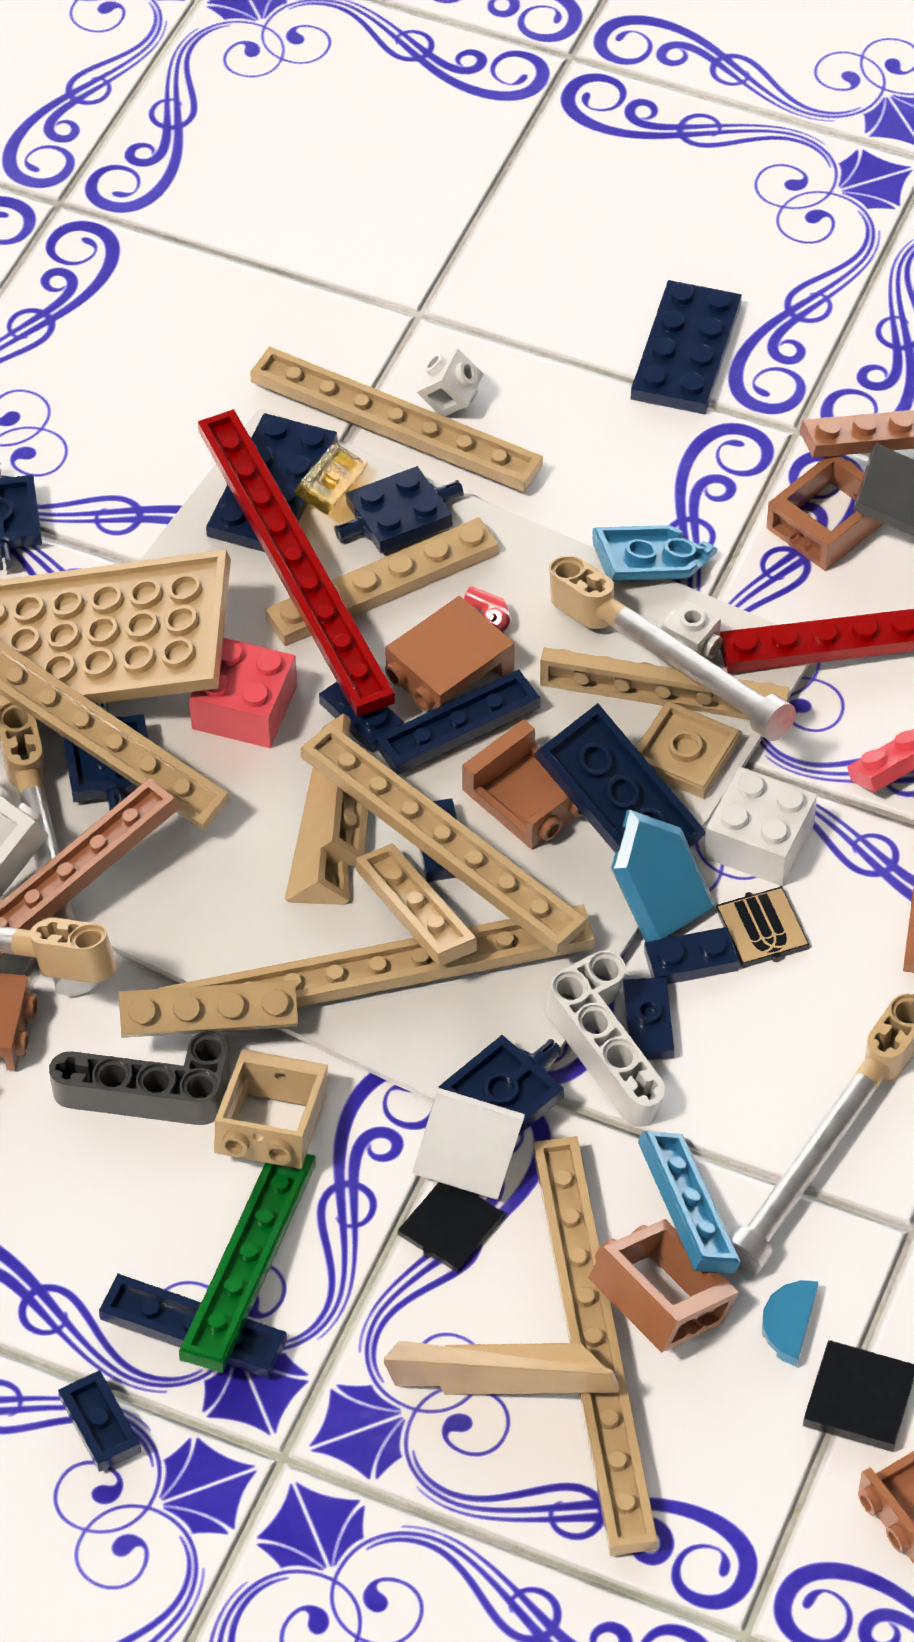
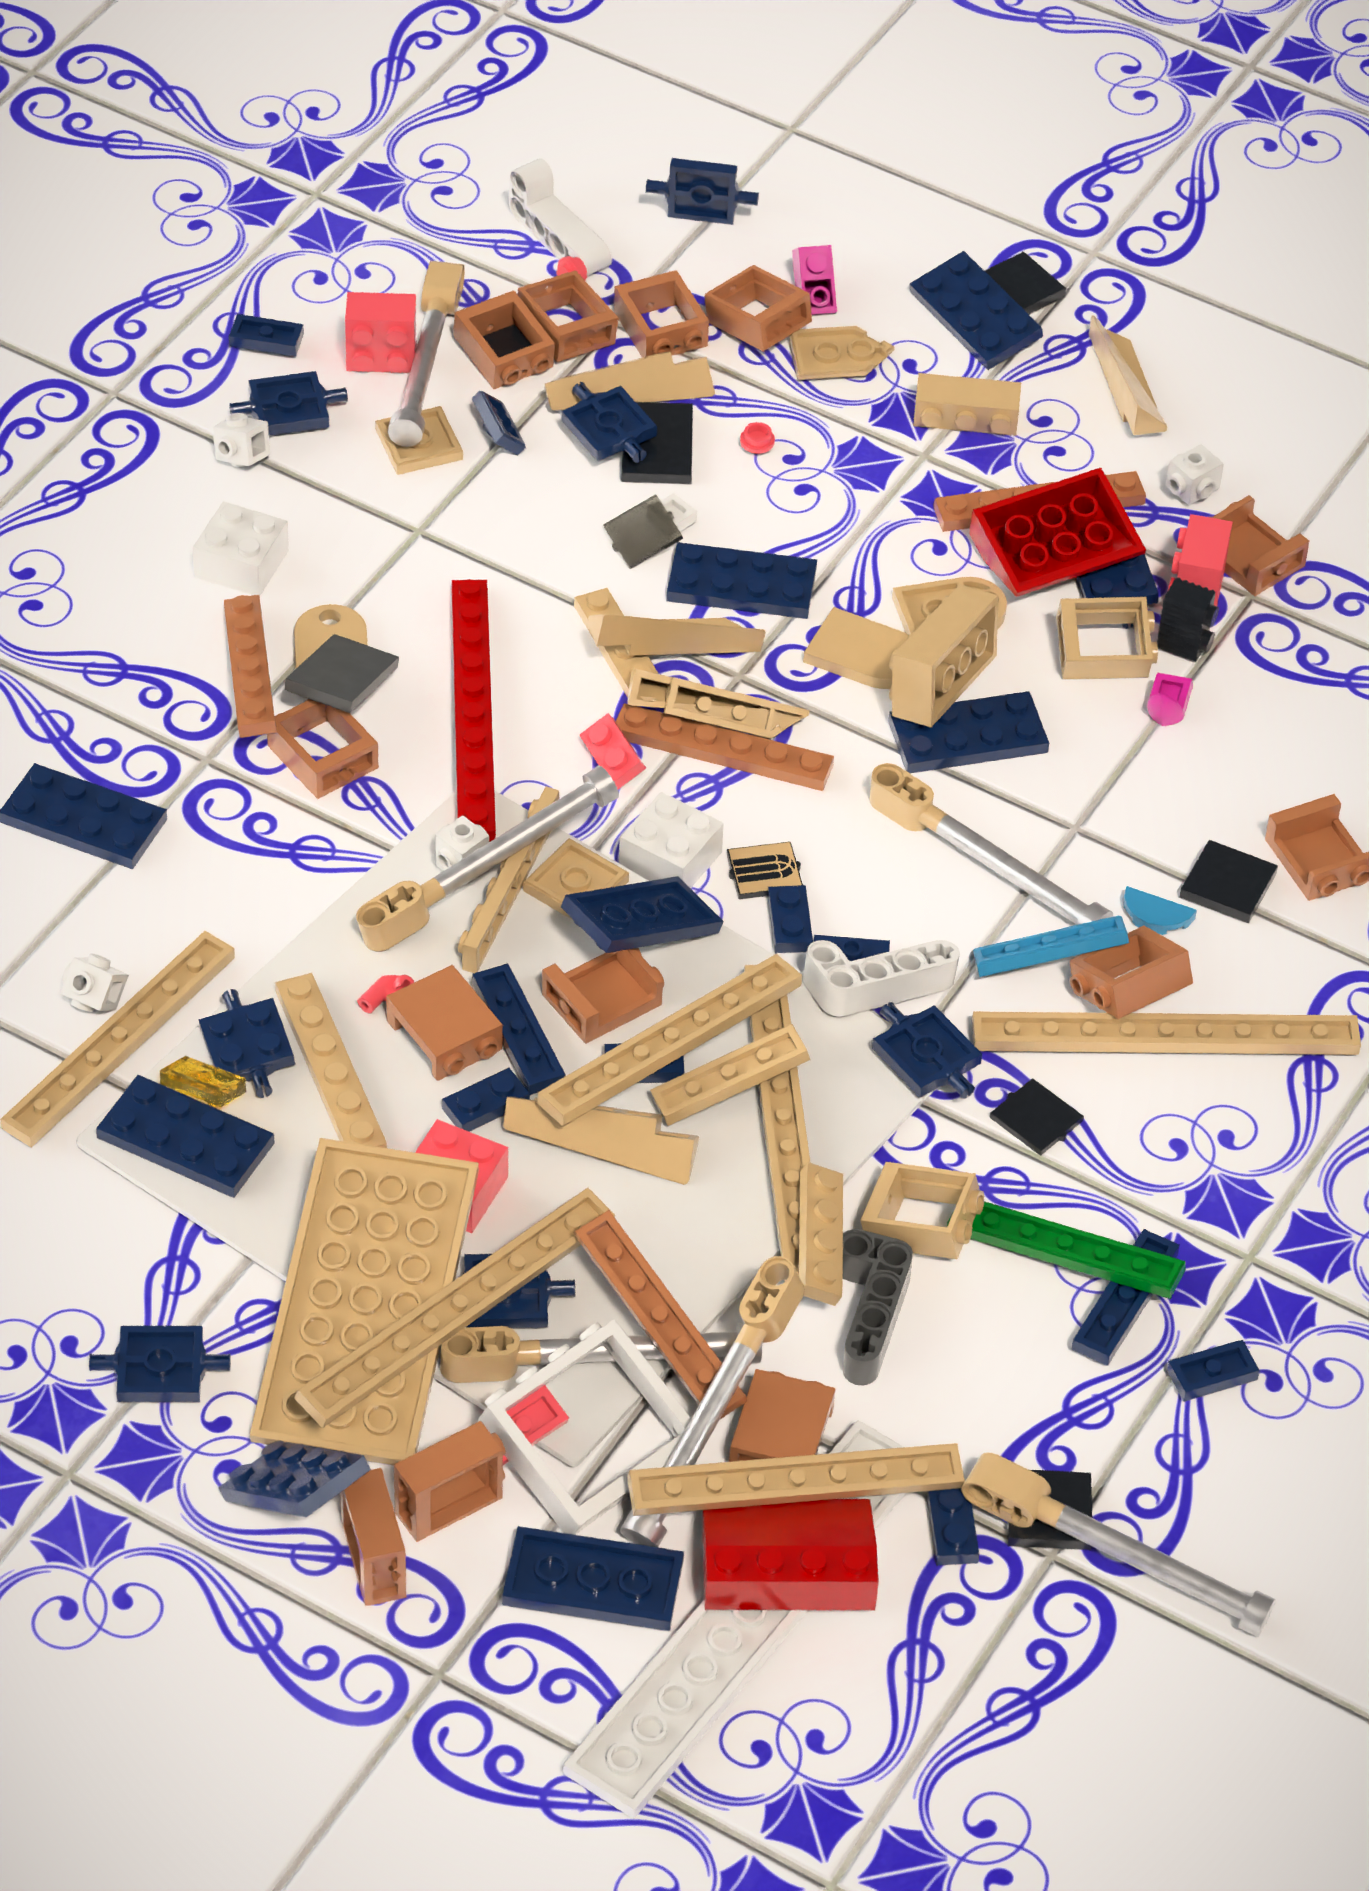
camera: 85 degrees left, 5 degrees down
red plate [197,409,395,717] -> none
tan wedge [383,1341,619,1395] -> none
white tile [412,1088,525,1200] -> none
dark azure tile [592,525,718,582] -> none
dark azure tile [611,810,716,942] -> none

